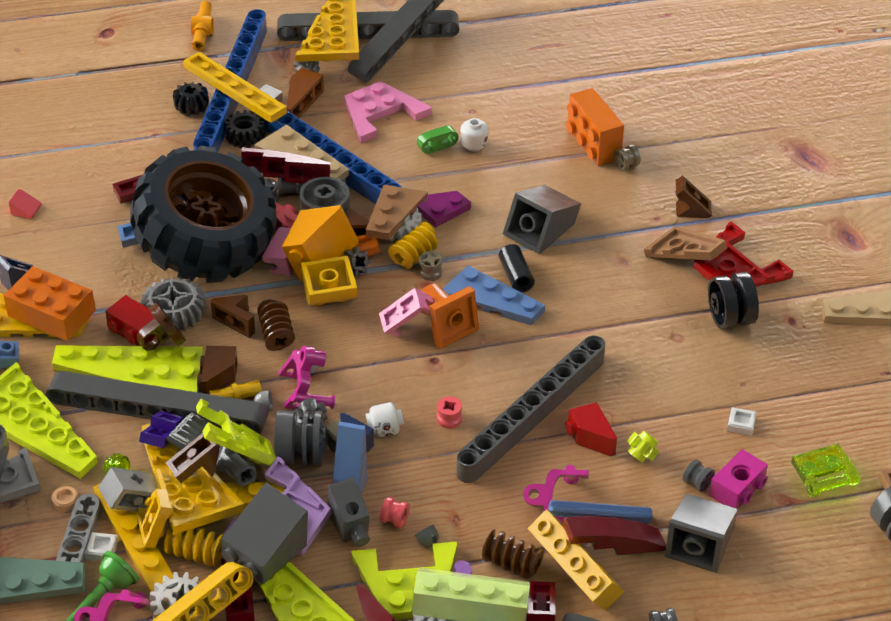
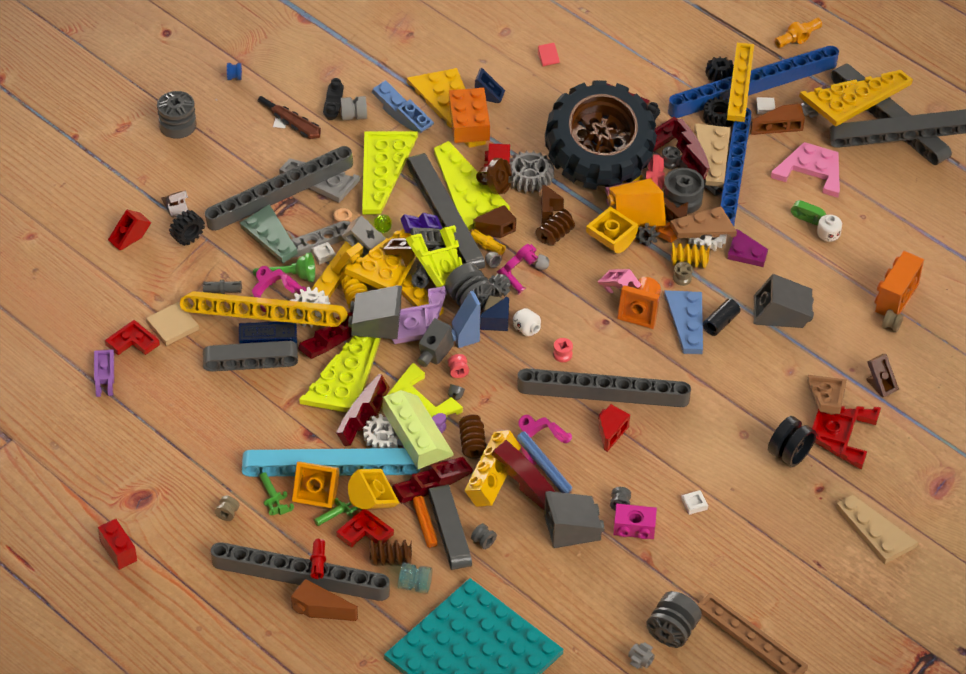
camera: 55 degrees right, 5 degrees up
neon yellow gear [627,430,660,463] -> none
clear neon green plate [791,443,860,497] -> none

